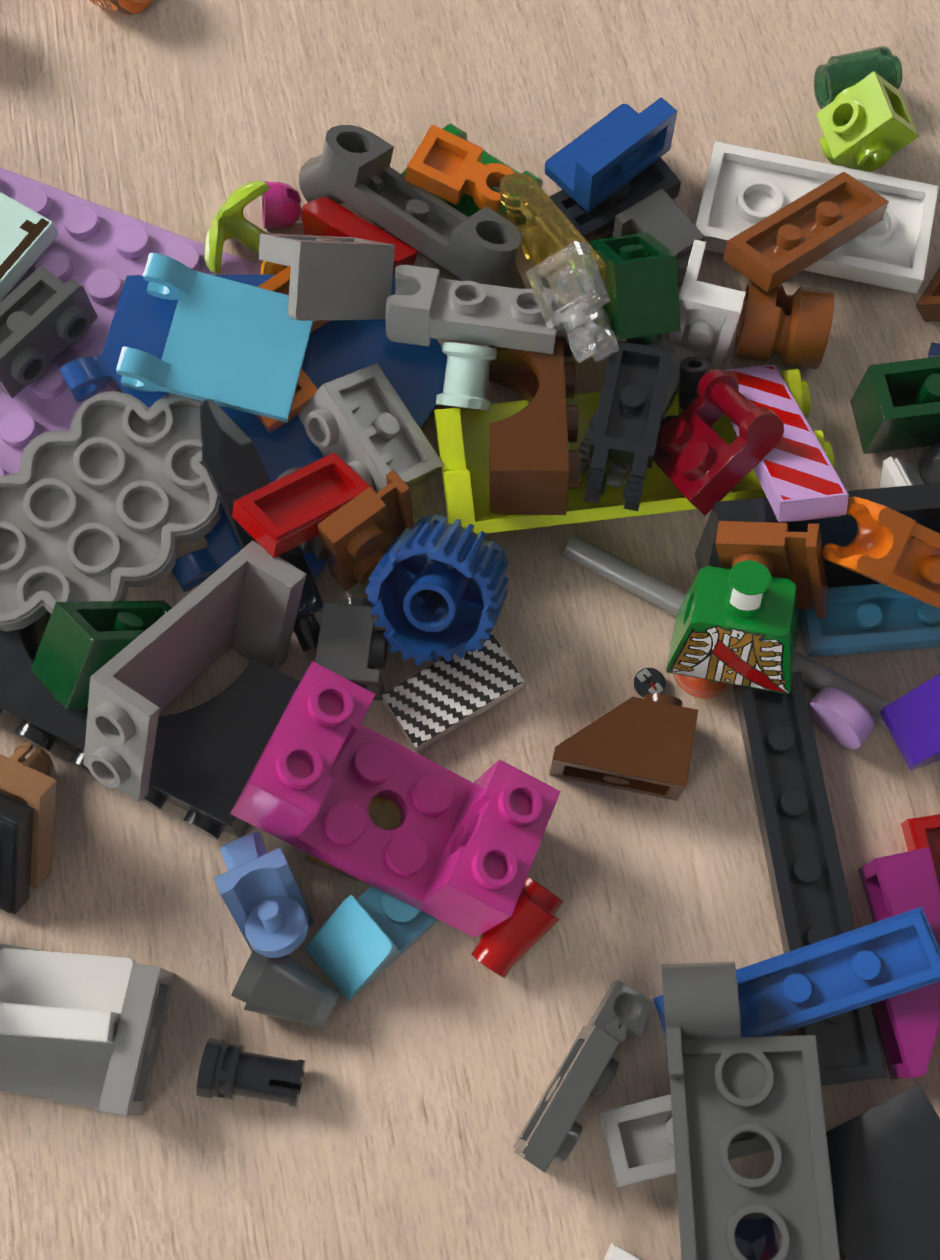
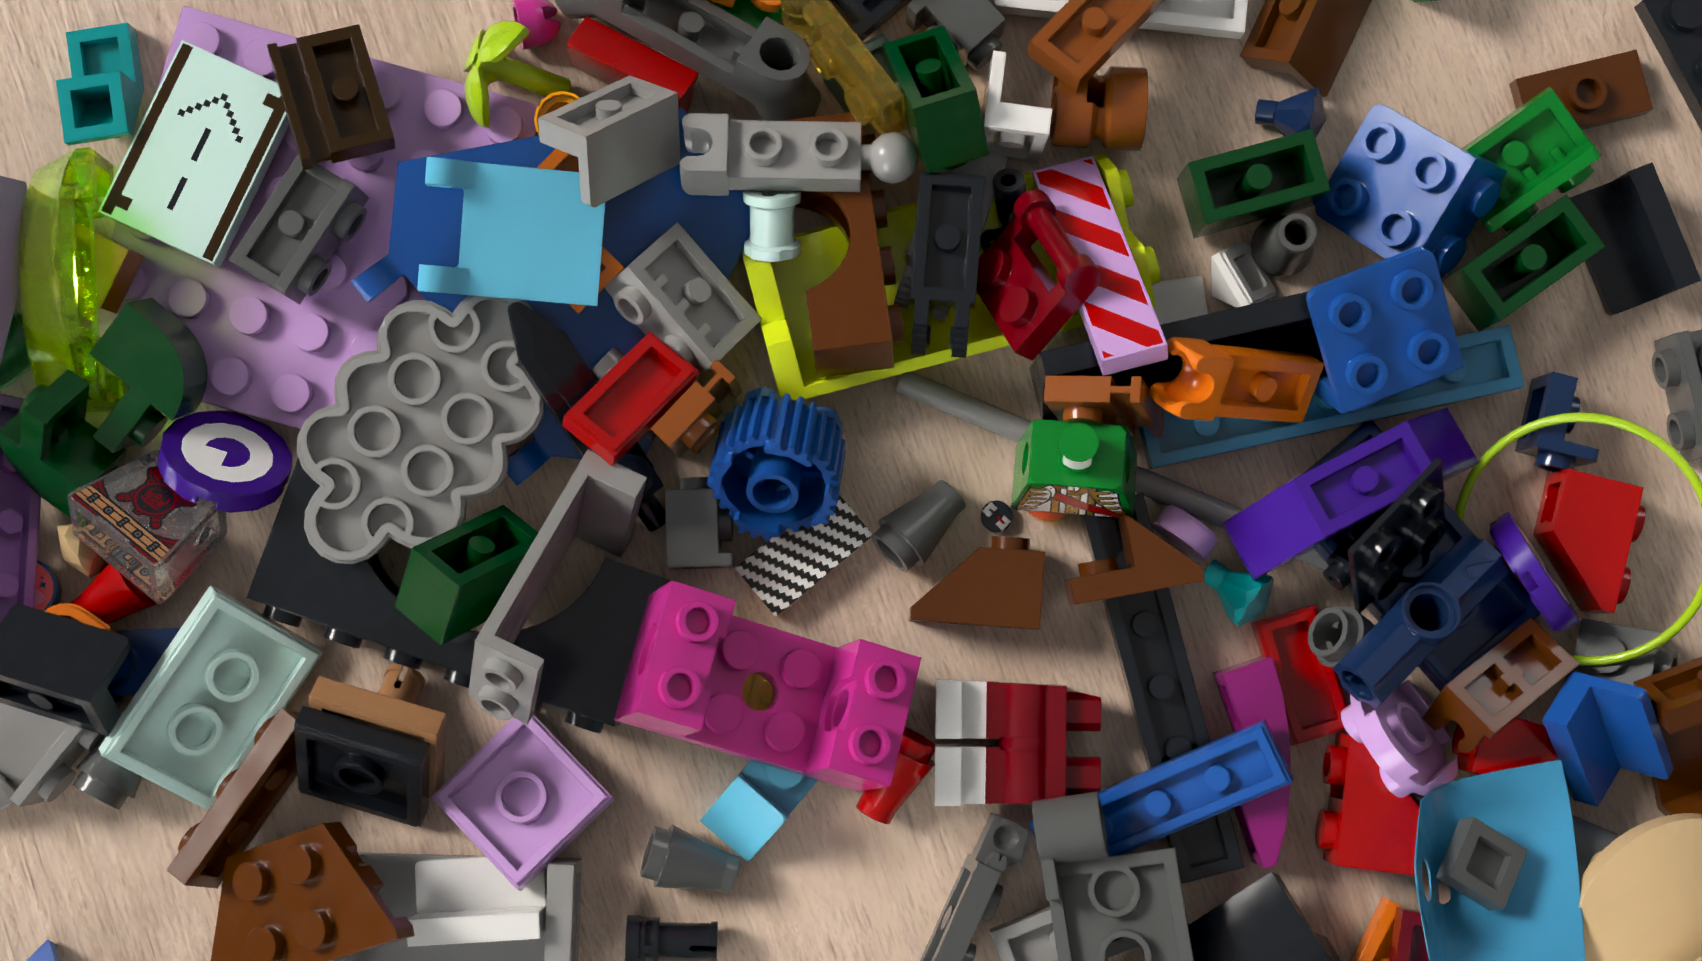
camera: 10 degrees left, 15 degrees up
medium blue hips [214,832,315,958] -> none
clear plate [526,241,619,363] -> none
none -> dark brown plate [267,24,395,171]
none -> lavender plate [431,714,615,891]
none -> dark grey cone [872,480,966,572]
none -> dark red hips [934,679,1101,806]
none -> reddish brown slope [1064,515,1205,605]
none -> teal rock [1203,560,1274,628]

